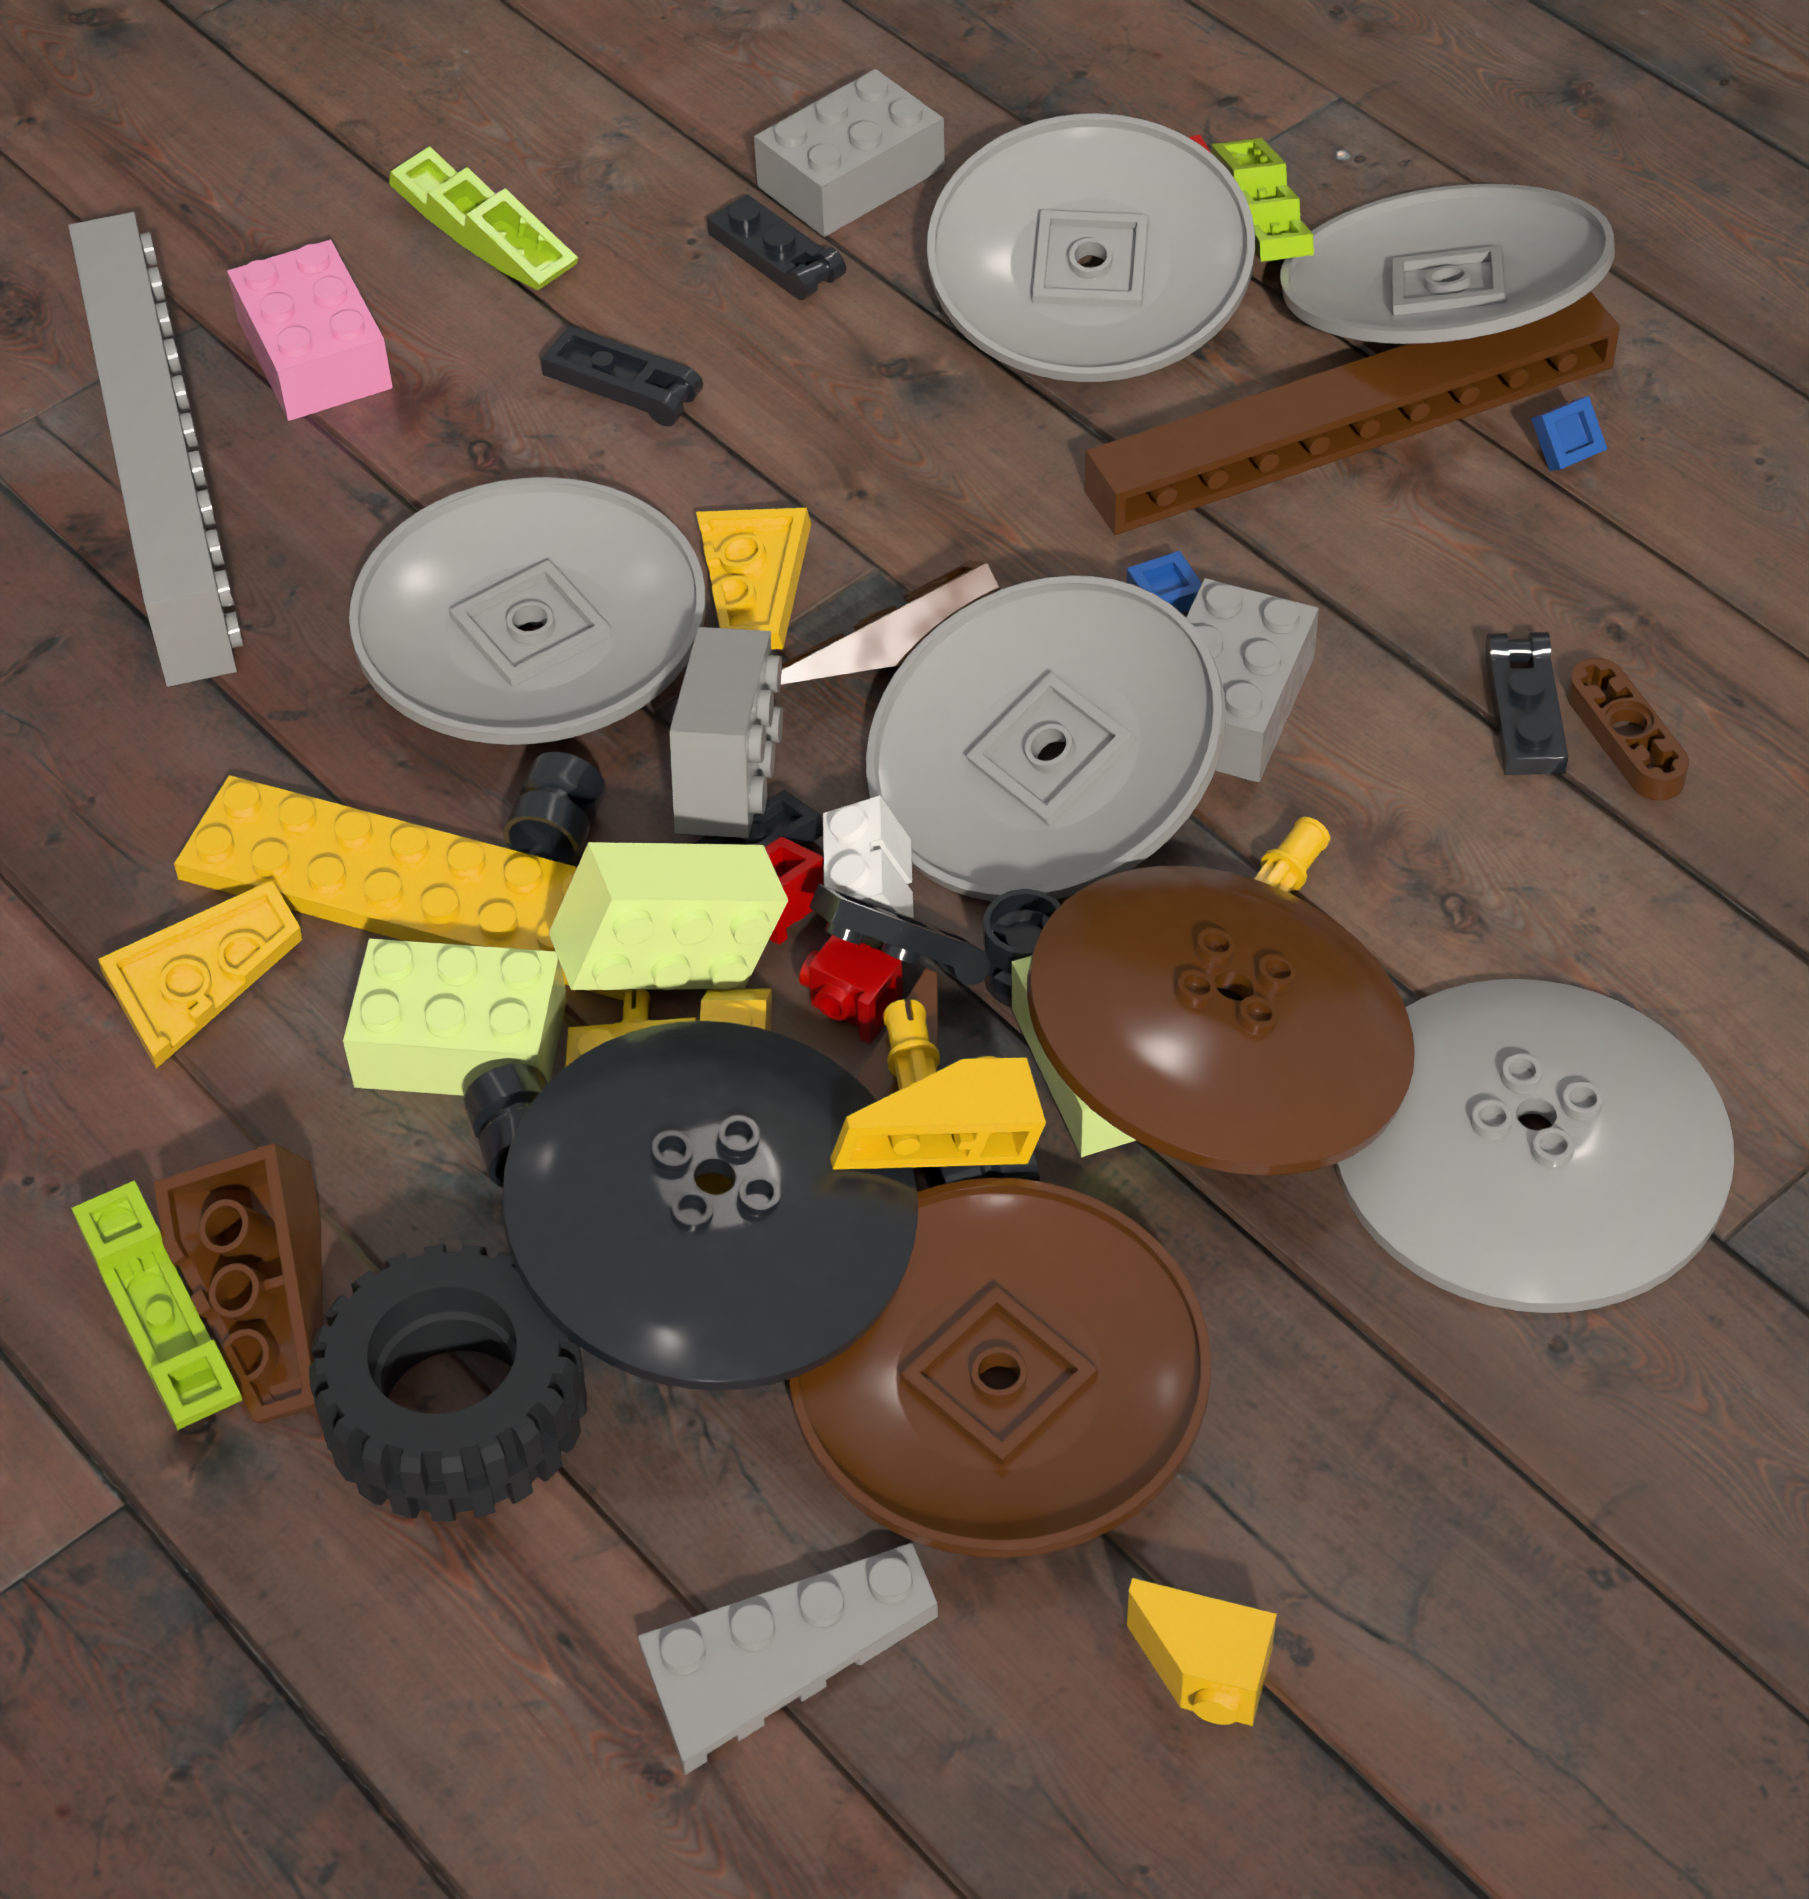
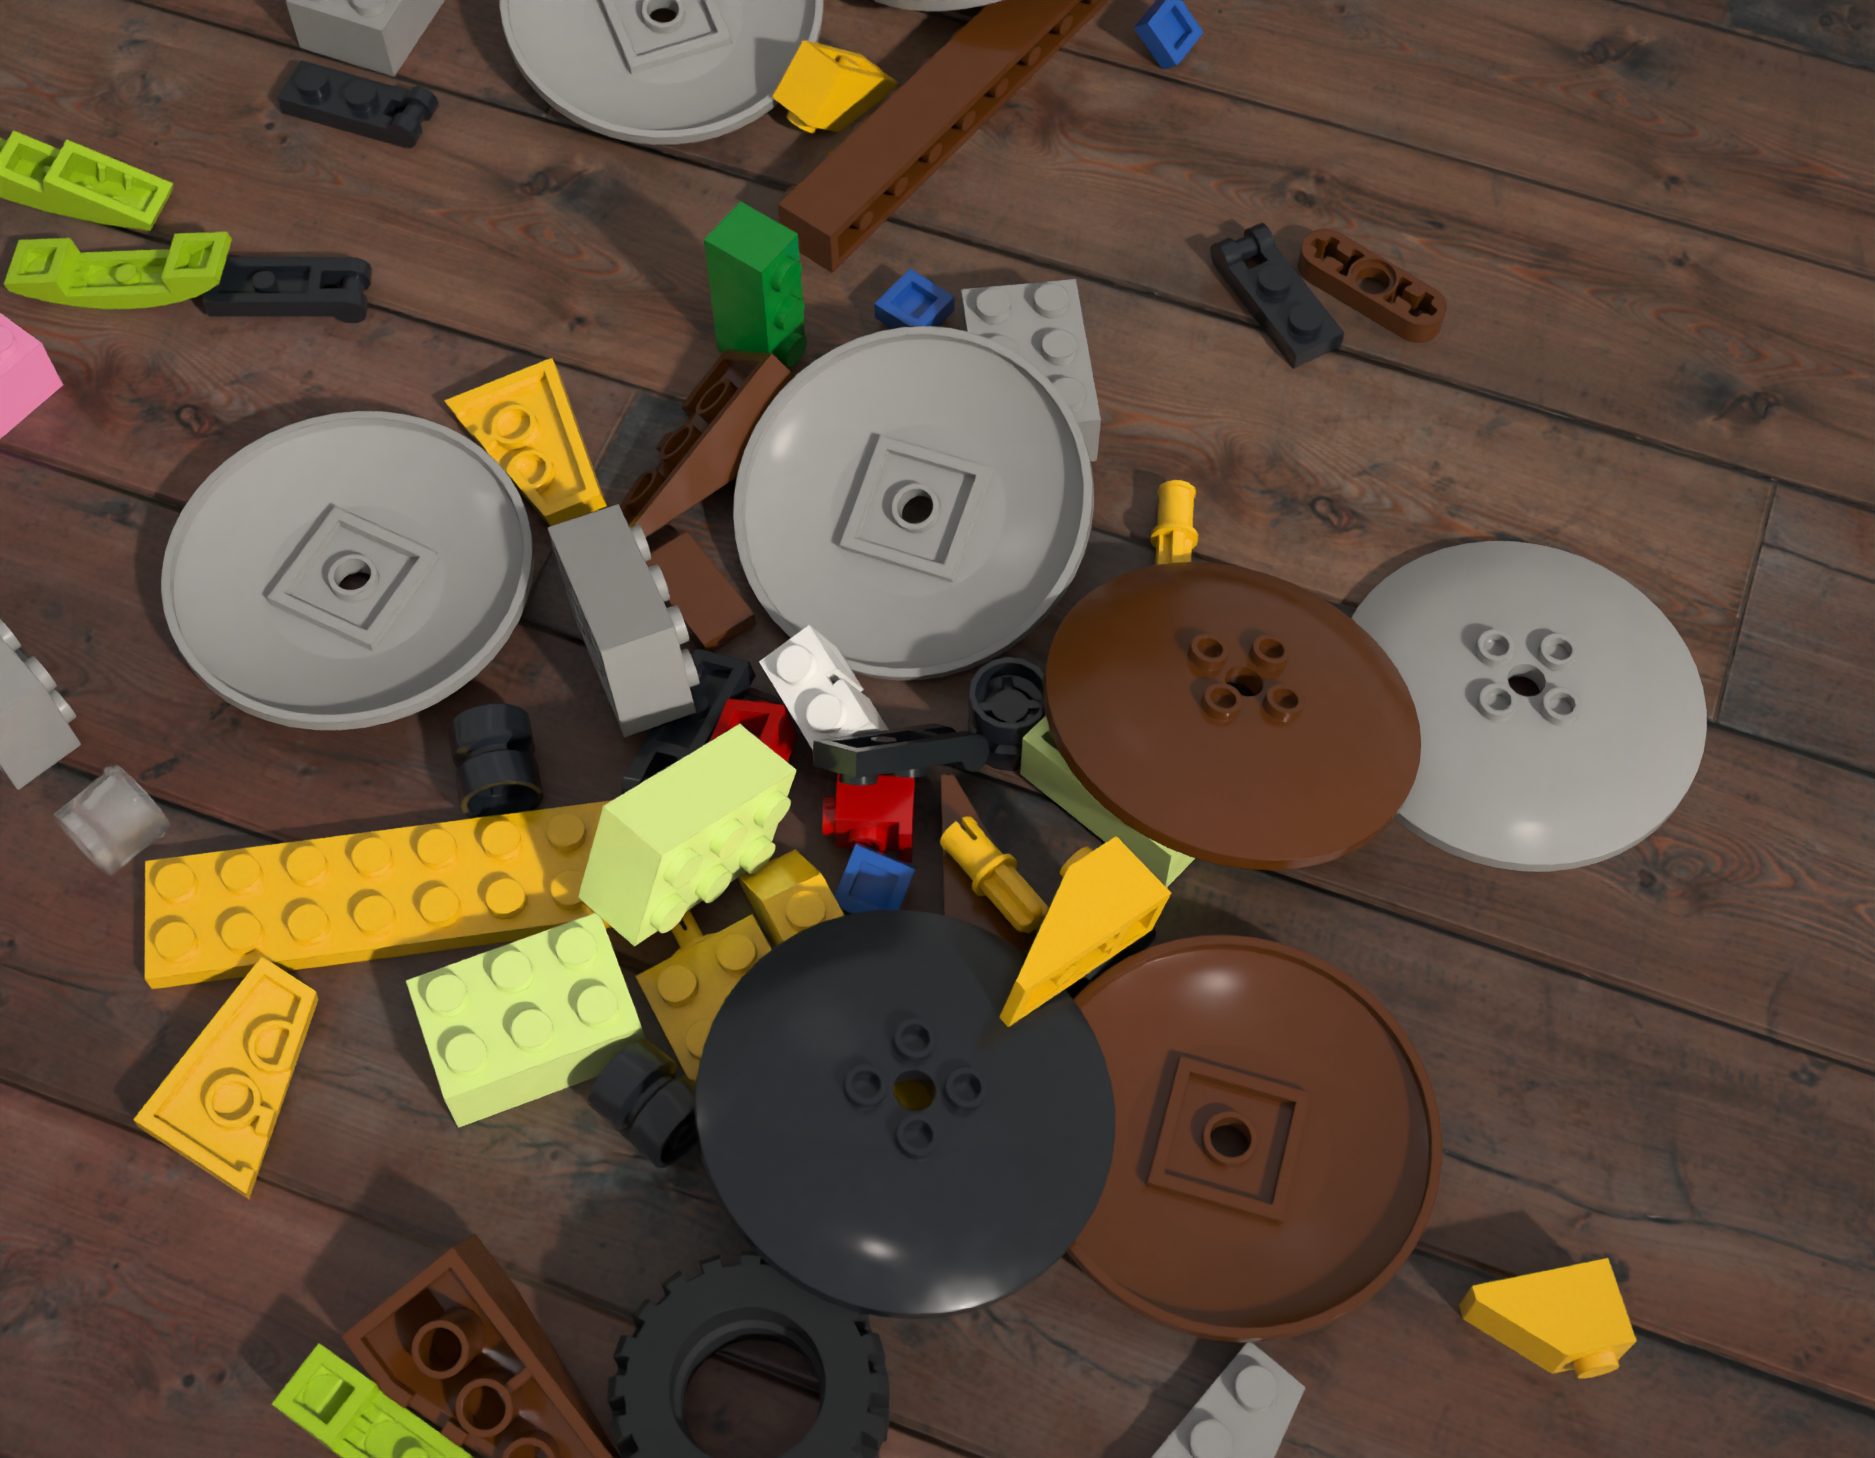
camera: 30 degrees left, 10 degrees up
none -> lime slope [4,232,232,309]
none -> clear piece [52,764,171,878]
none -> reddish brown tile [645,531,756,652]
none -> green brick [704,201,807,367]
none -> yellow slope [772,39,898,133]
none -> blue plate [834,842,917,914]

